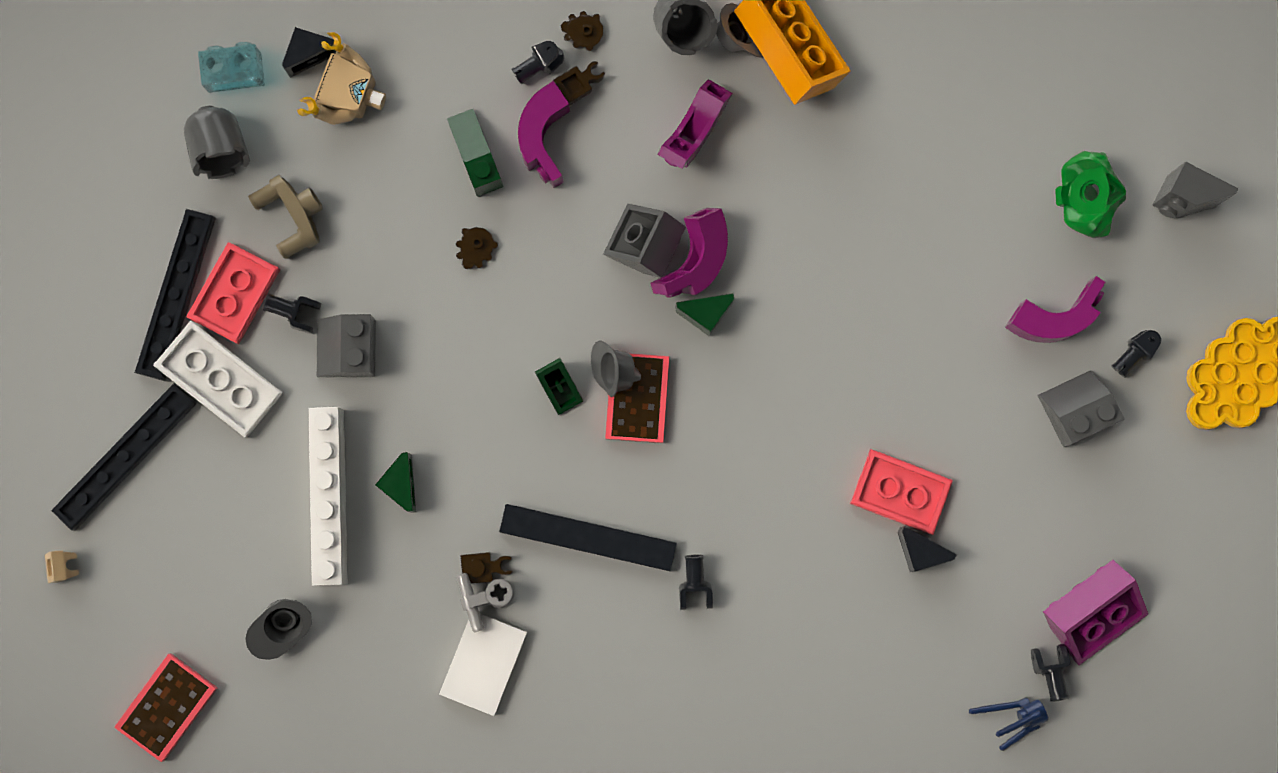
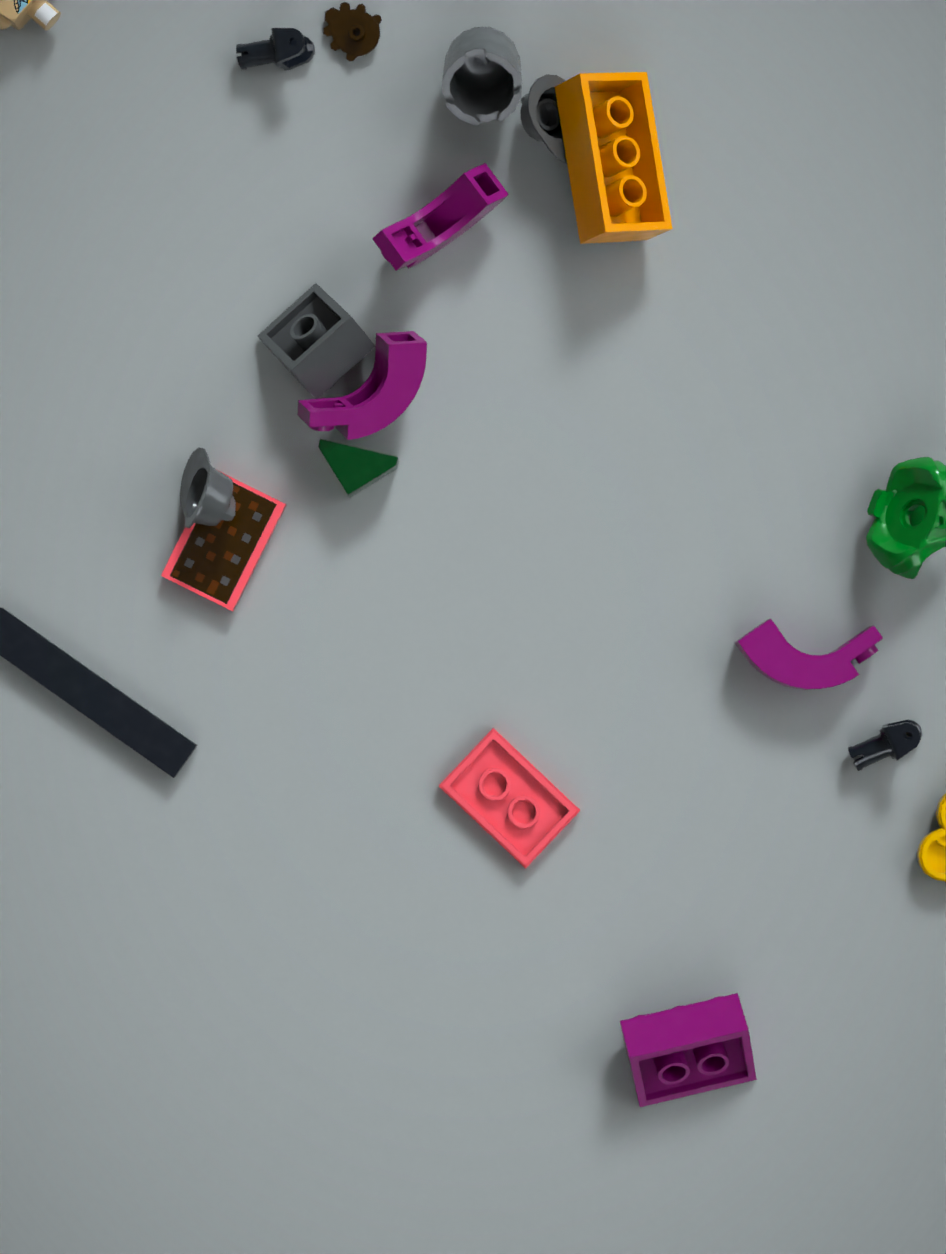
camera: 25 degrees right, 5 degrees up
slope [447,109,504,197] -> none
dark brown piece [456,227,498,269] -> none
magenta arch [518,81,570,188] -> none
dark green slope [535,358,583,415] -> none
dark brown plate [553,61,605,106] -> none
black piece [679,554,713,610] -> none
black slope [897,526,957,572] -> none
dark blue plant [969,697,1048,751] -> none
black piece [1031,644,1071,702] -> none
dark grey slope [1038,371,1125,447] -> none

